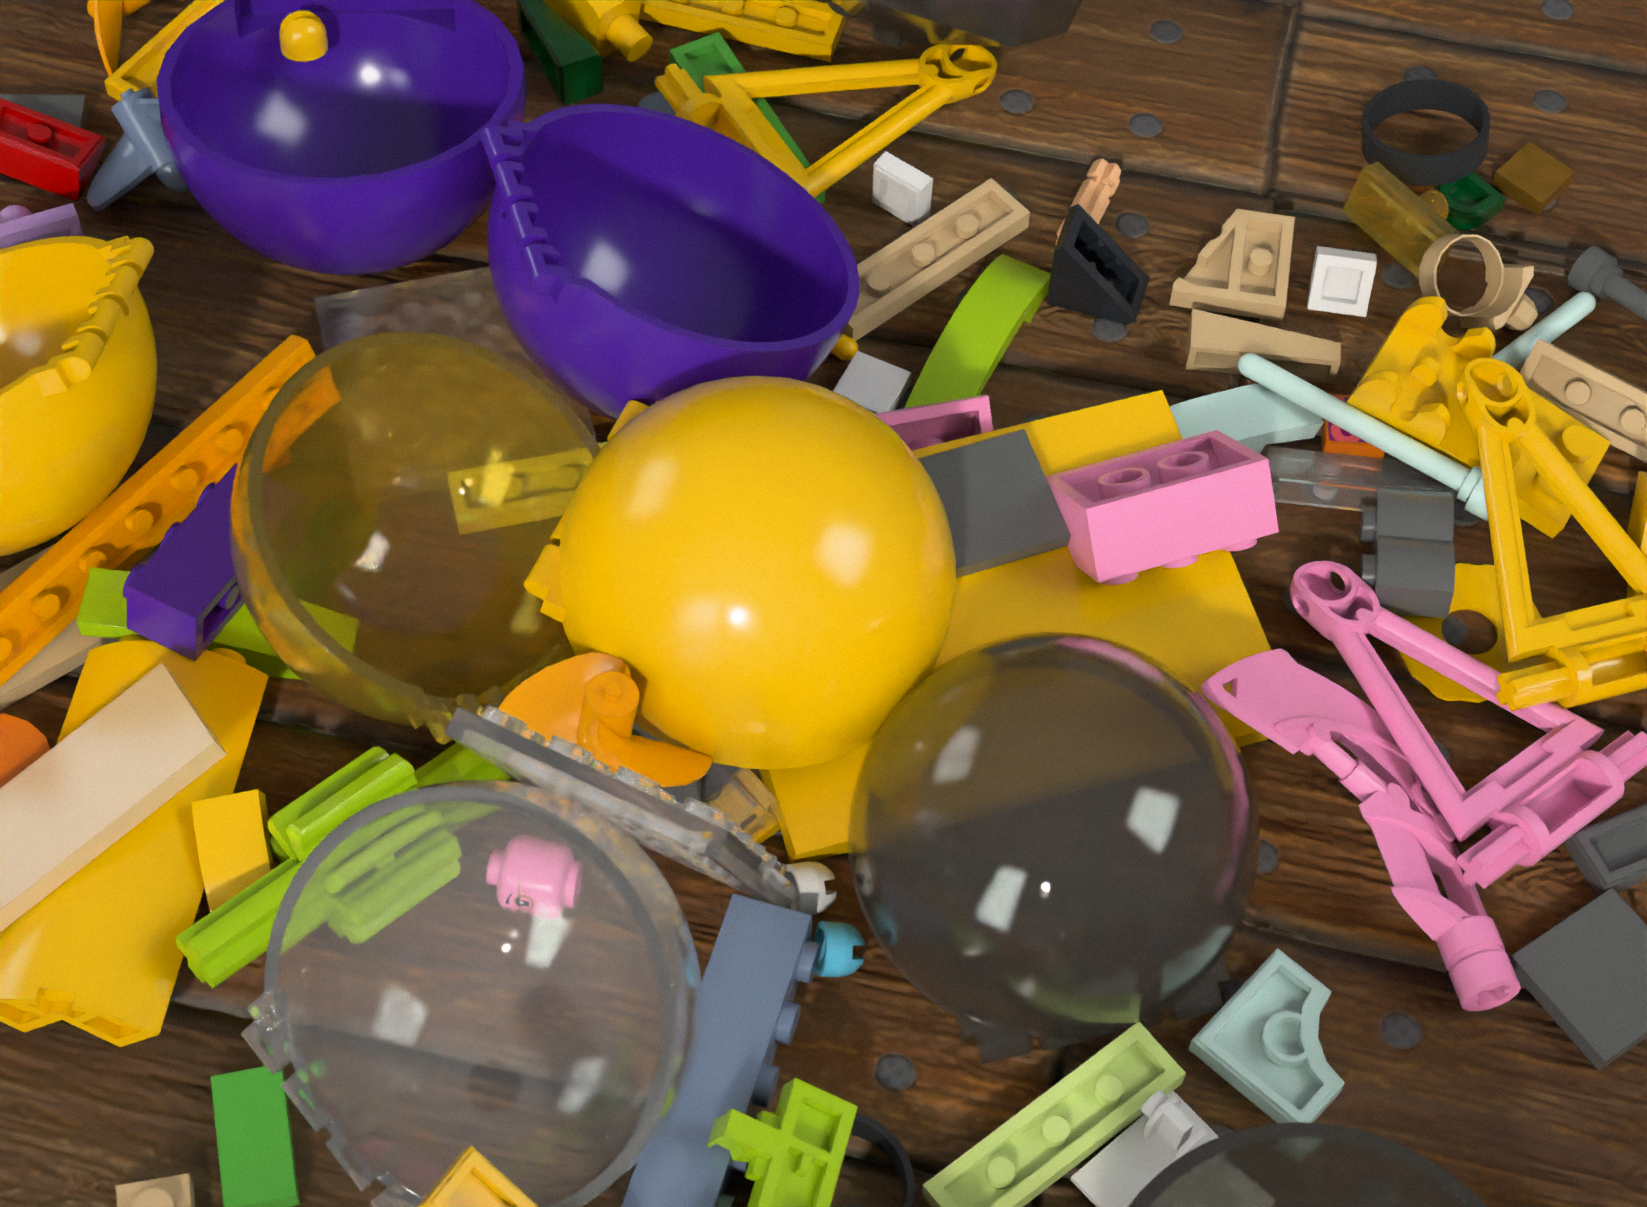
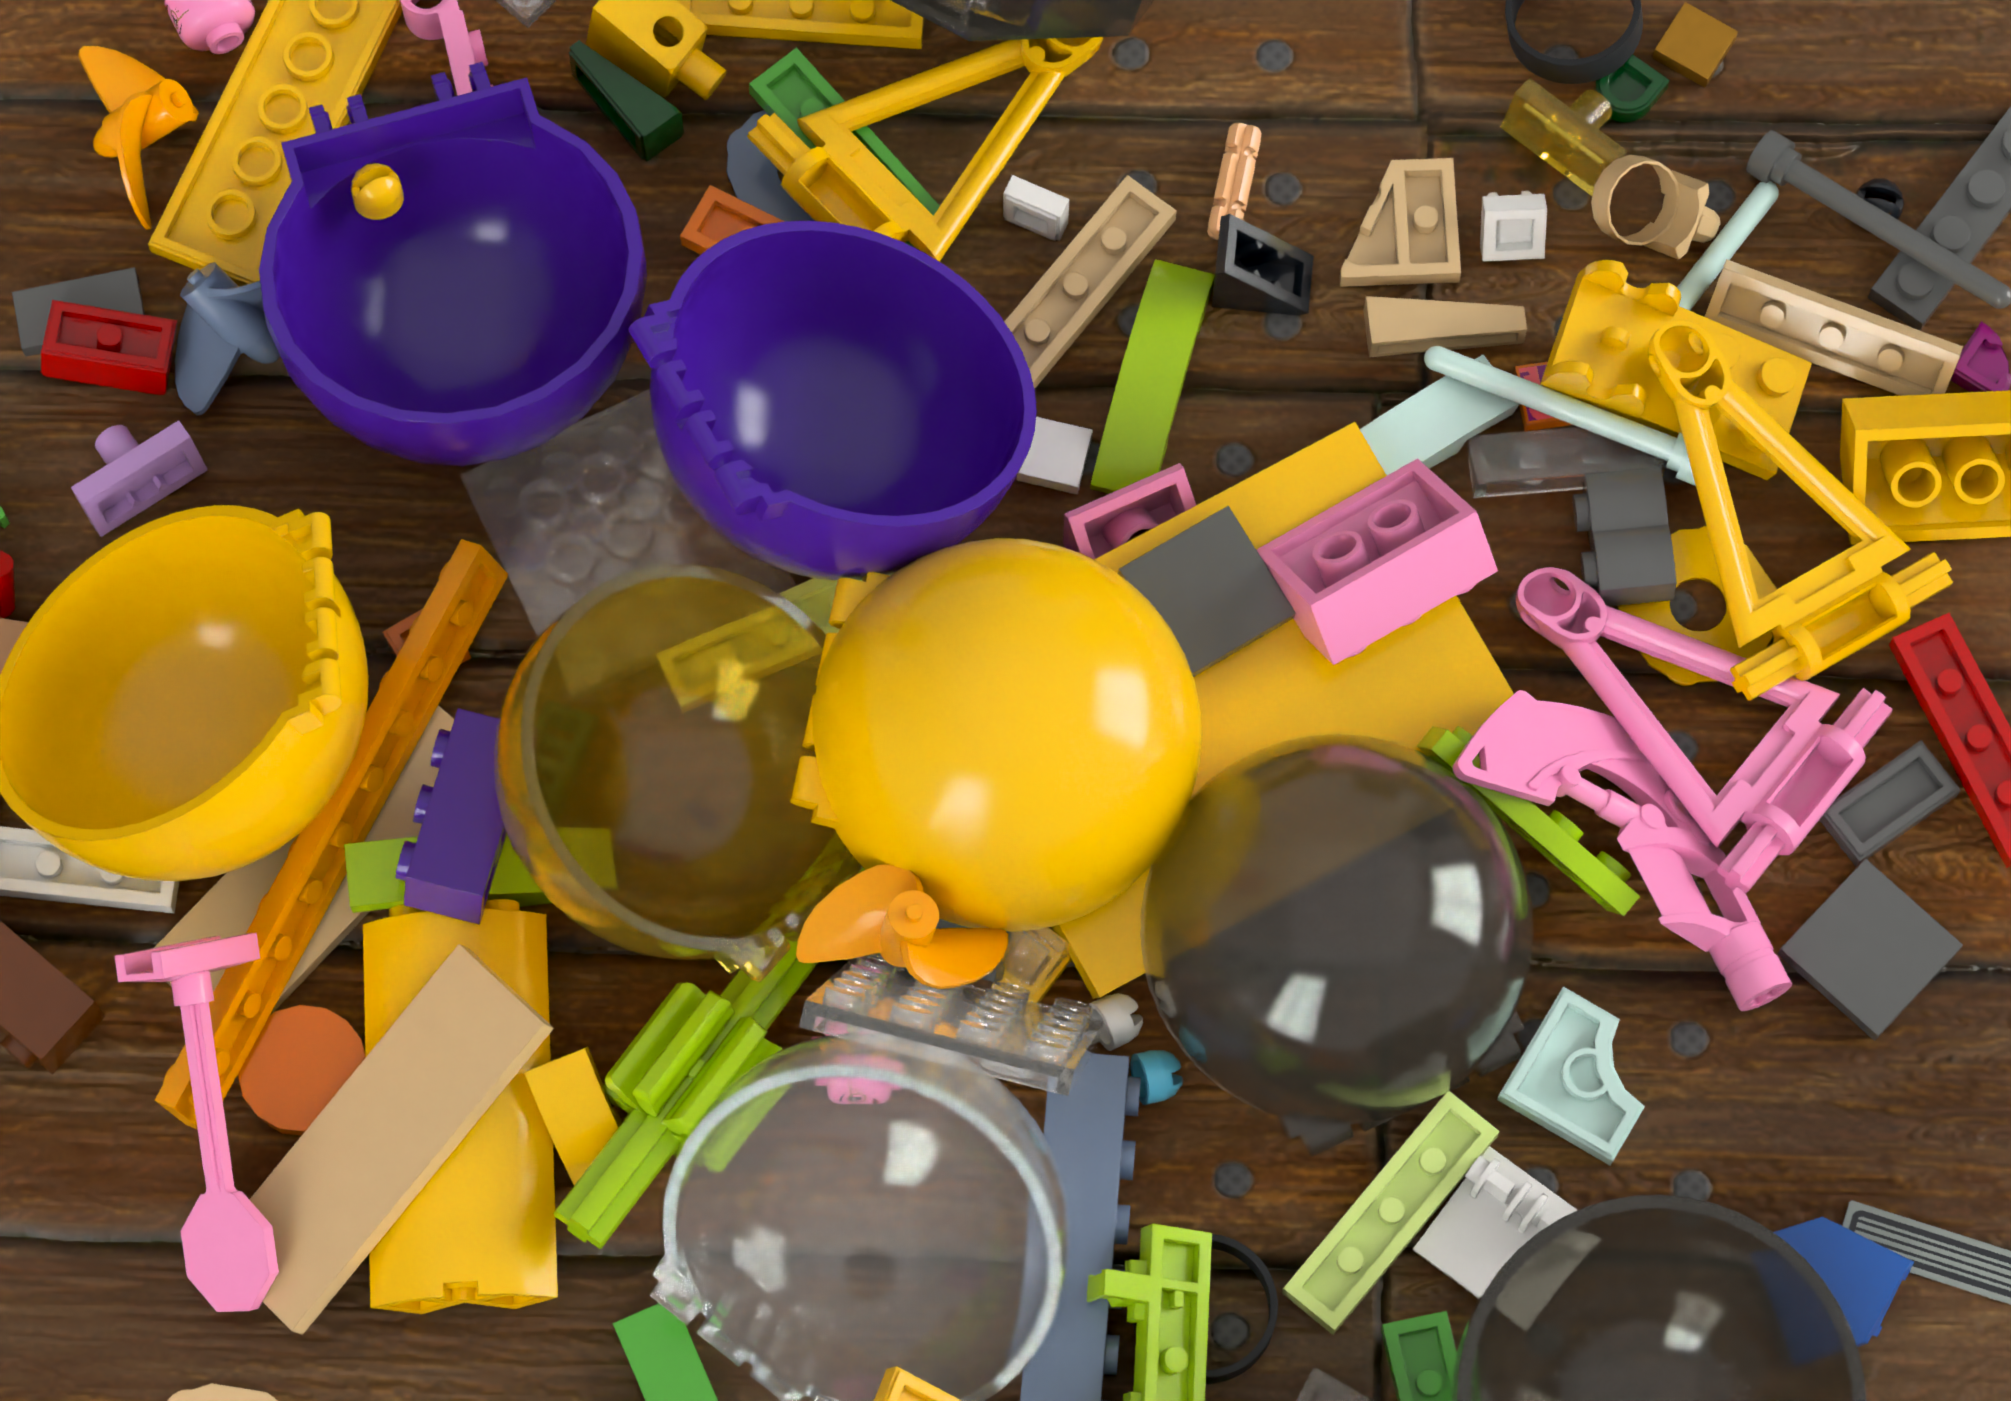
camera: 10 degrees left, 15 degrees up
none -> lime plate [1417,726,1640,916]

